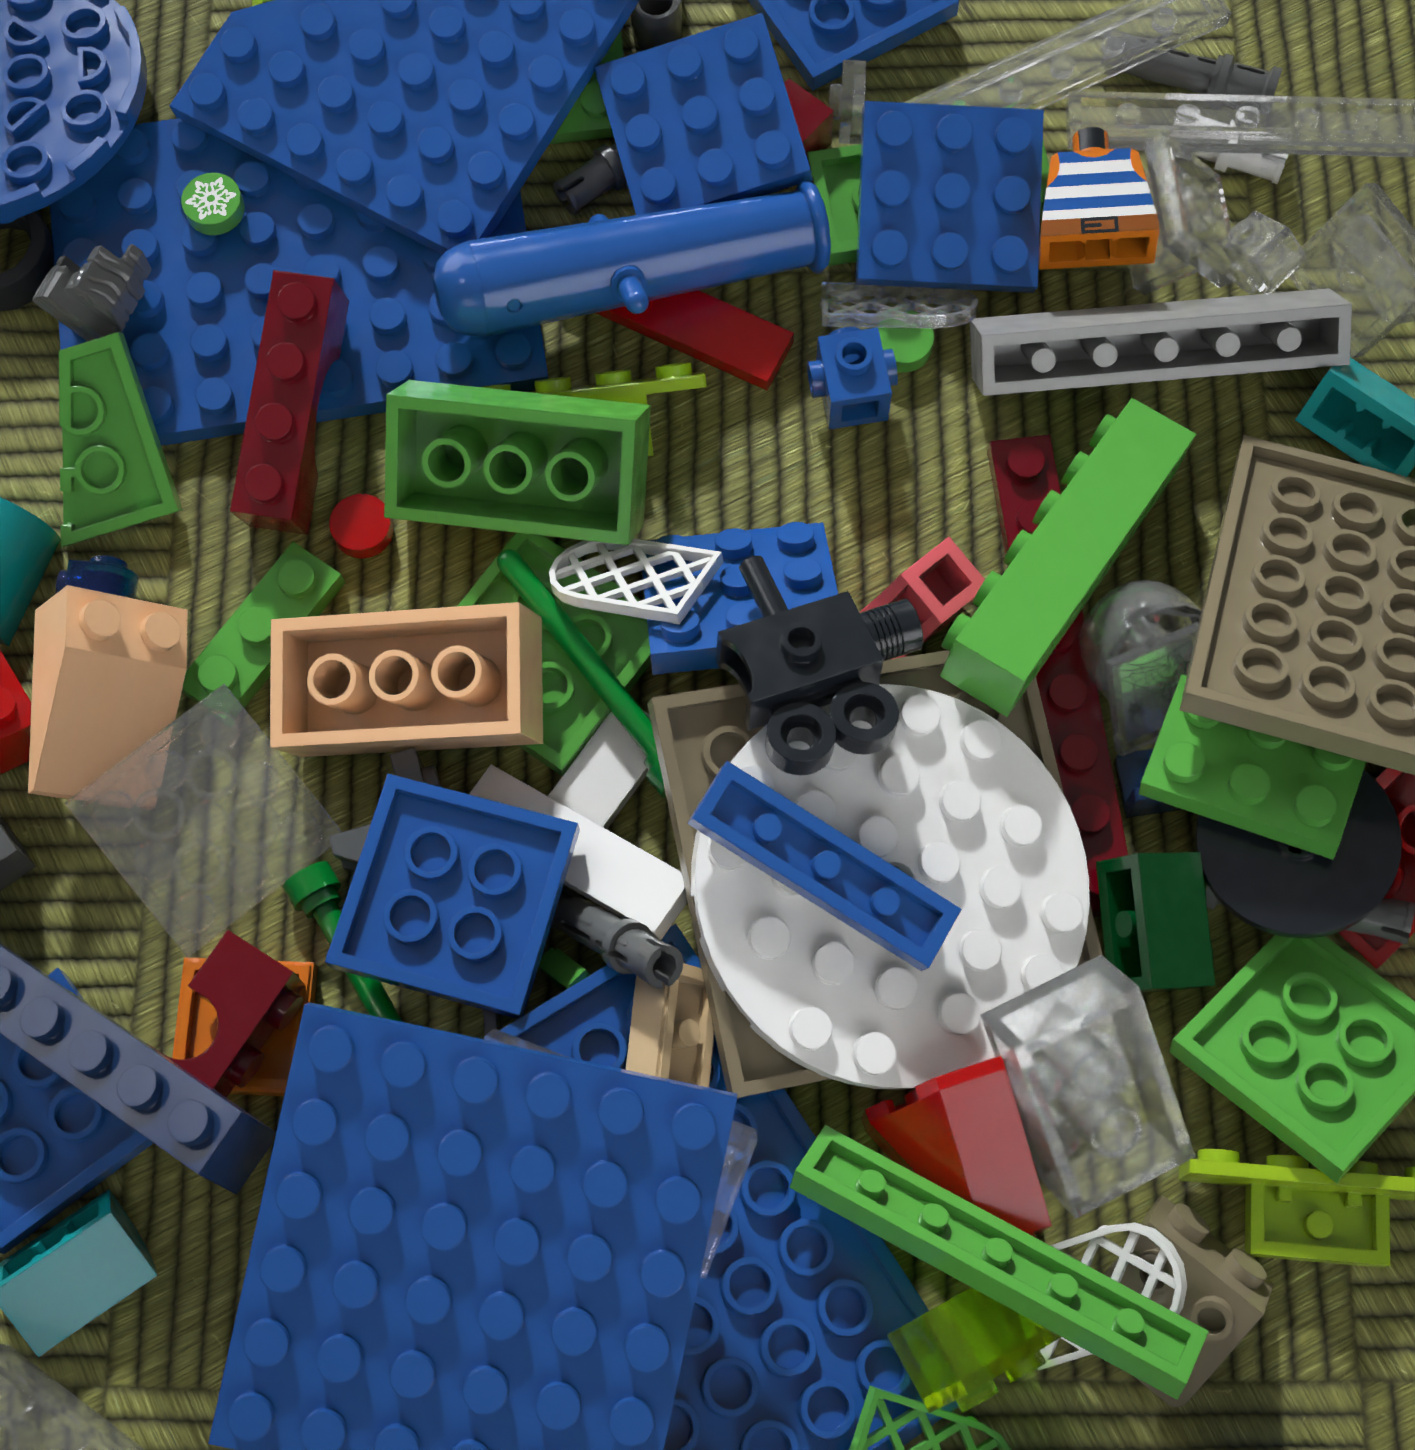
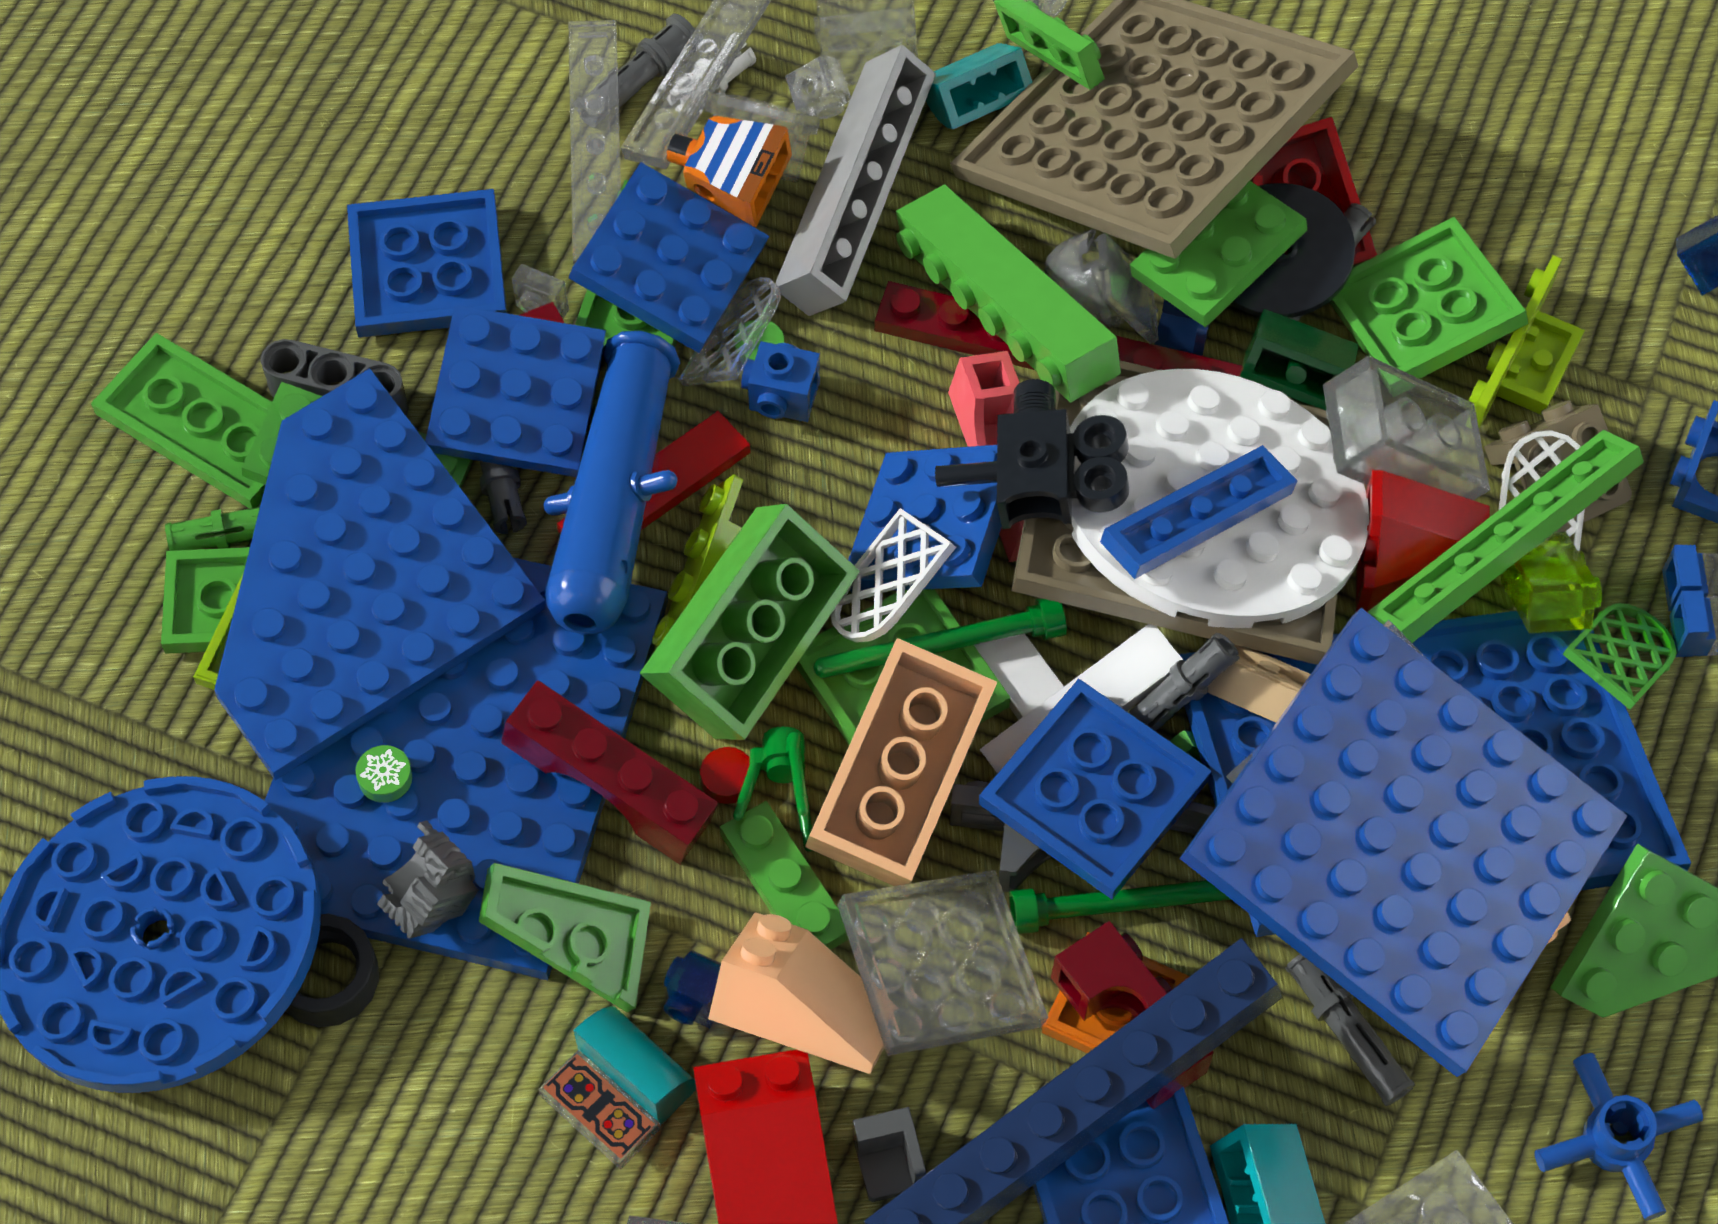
camera: 70 degrees left, 10 degrees down
none -> green plant [733,726,813,852]

